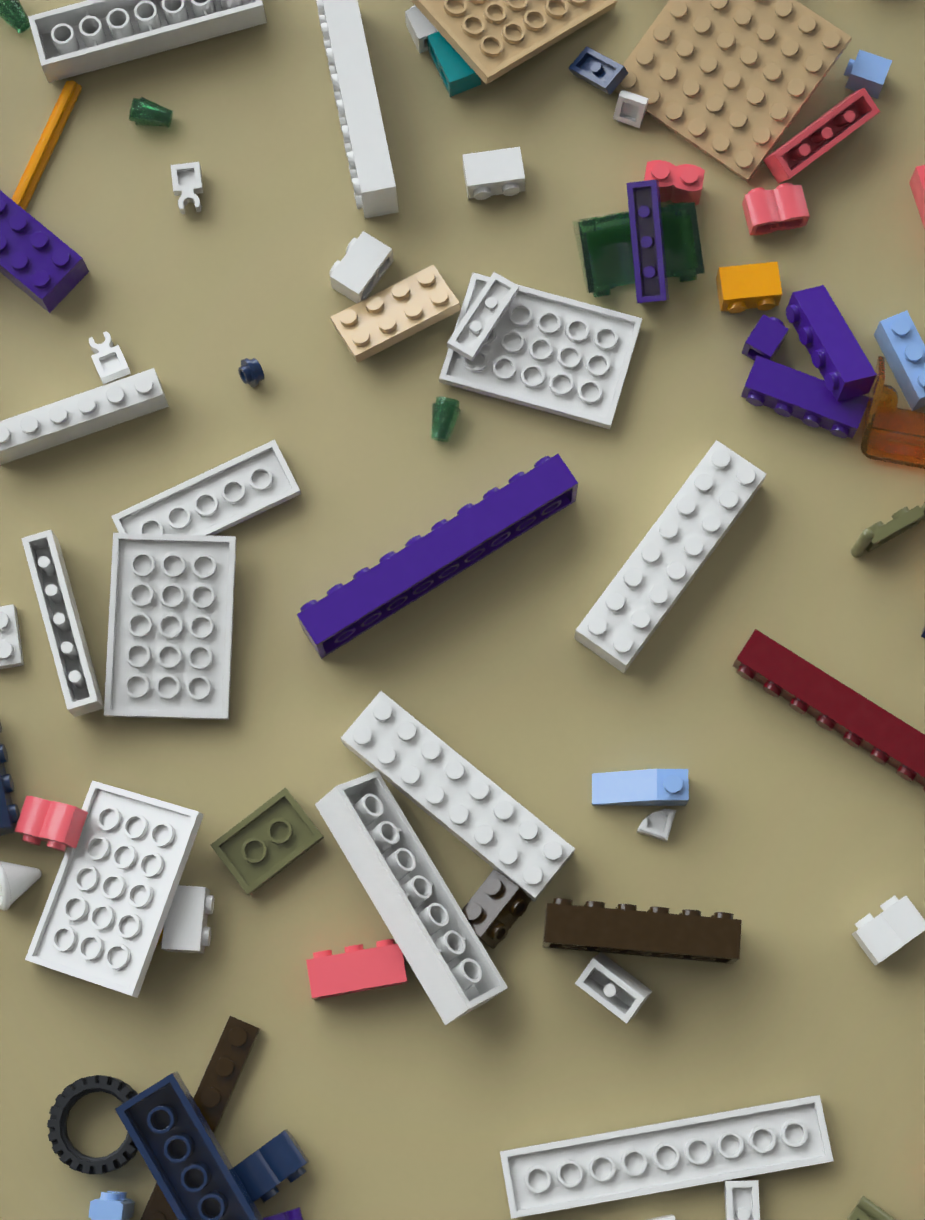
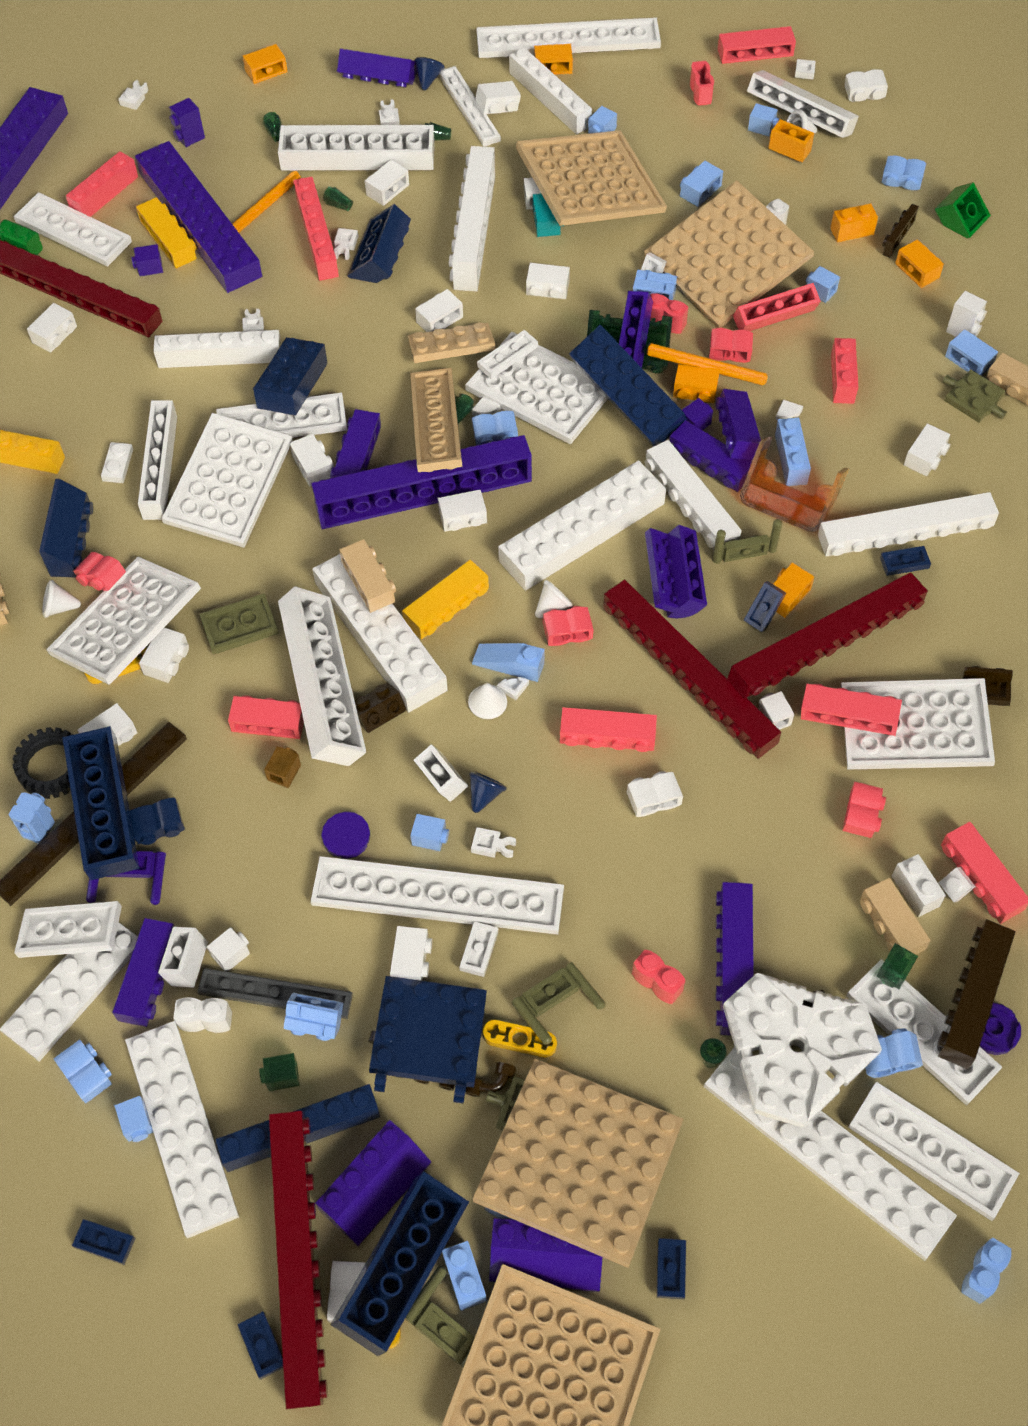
camera: 15 degrees right, 15 degrees down
dark blue plate [238,358,264,387] -> none
dark brown brick [543,898,742,964] -> none
dark blue plate [569,46,628,95] -> none
none -> white brick [77,703,137,746]
none -> dark blue brick [253,337,328,416]
none -> pearl gold brick [264,746,301,788]
none -> white brick [289,434,334,487]
none -> coral brick [293,176,339,281]
none -> dark purple tile [321,812,371,859]
none -> dark purple brick [330,409,381,479]
none -> tan brick [339,539,396,613]
none -> dark blue slope [347,204,411,283]
none -> white brick [365,160,409,206]
none -> yellow brick [402,560,489,640]
none -> tan plate [410,368,462,472]
none -> light blue brick [410,814,449,851]
none -> white brick [438,489,487,532]
none -> white hat [468,683,507,719]
none -> dark blue hat [469,772,507,813]
none -> white plate [471,827,516,858]
none -> white tile [472,397,501,416]
none -> light blue brick [472,411,518,446]
none -> white hat [535,580,573,618]
none -> coral brick [543,606,594,646]
none -> coral brick [560,707,657,752]
none -> dark blue brick [569,325,687,447]
none -> light blue brick [633,270,677,300]
none -> white brick [645,440,742,550]
none -> dark purple brick [645,525,707,618]
none -> light orange axle [647,343,768,385]
none -> white tile [775,400,803,420]

